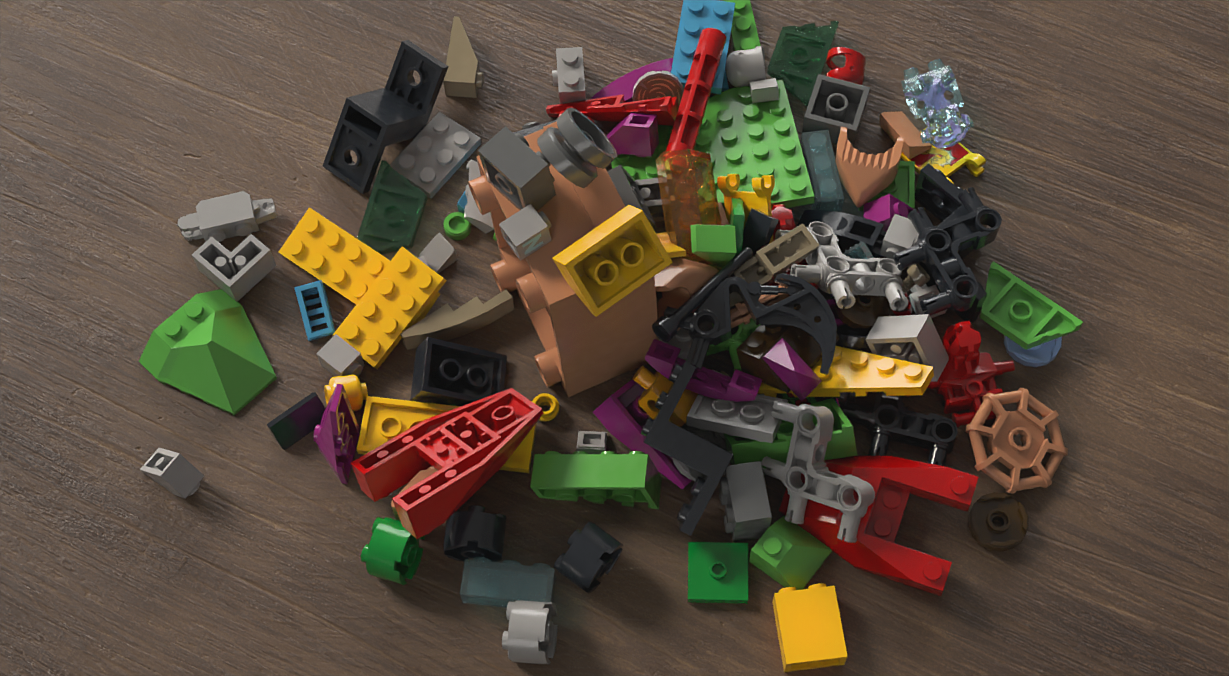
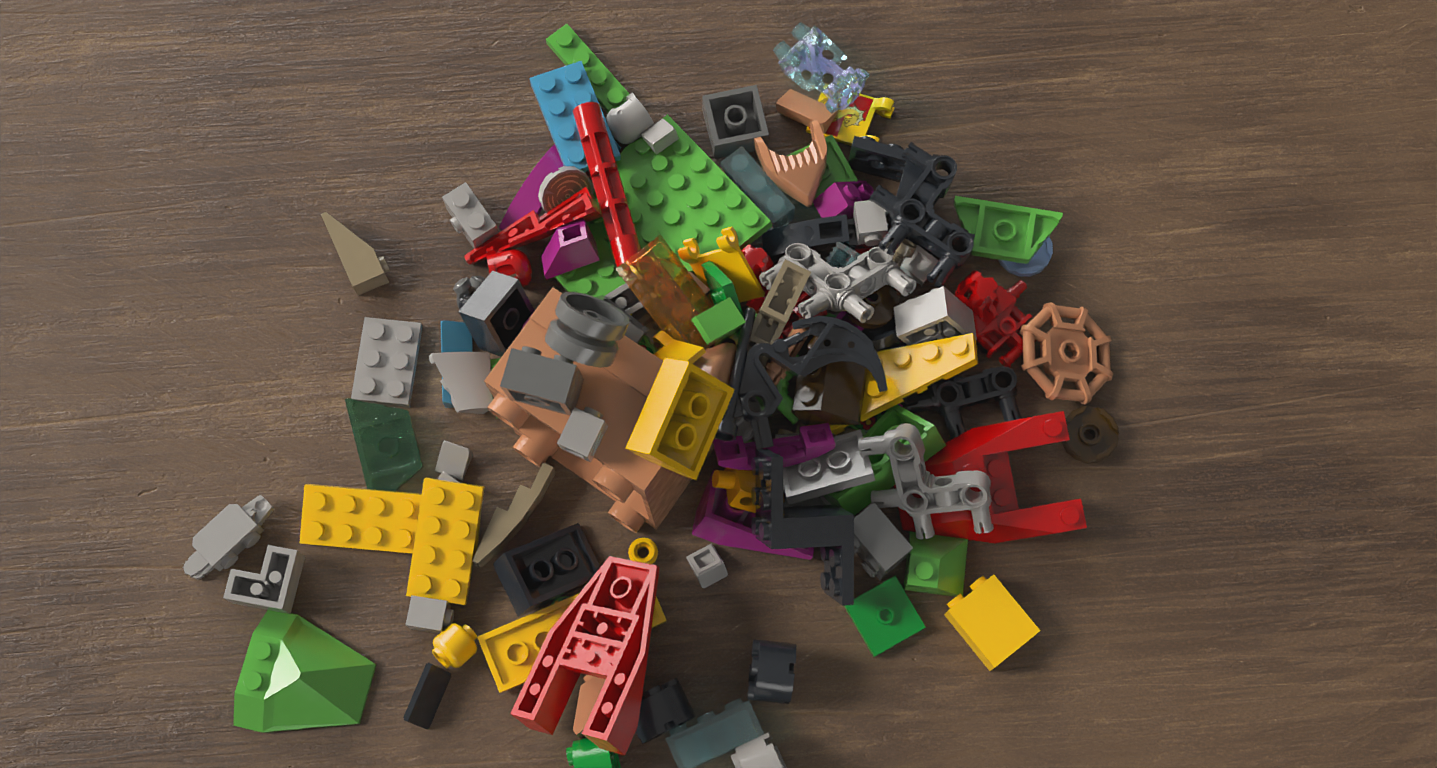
camera: 35 degrees left, 10 degrees up
dark azure slope [294,280,335,341] -> none
magenta wedge [314,384,360,484] -> none
black bracket [323,40,449,194] -> none
bright green tile [443,212,471,240] -> none
bright green wedge [530,451,662,509] -> none
black slope [742,208,779,259] -> none
magenta slope [762,338,822,401] -> none
clear green wing [767,21,839,106] -> none
red helmet [826,47,866,85] -> none

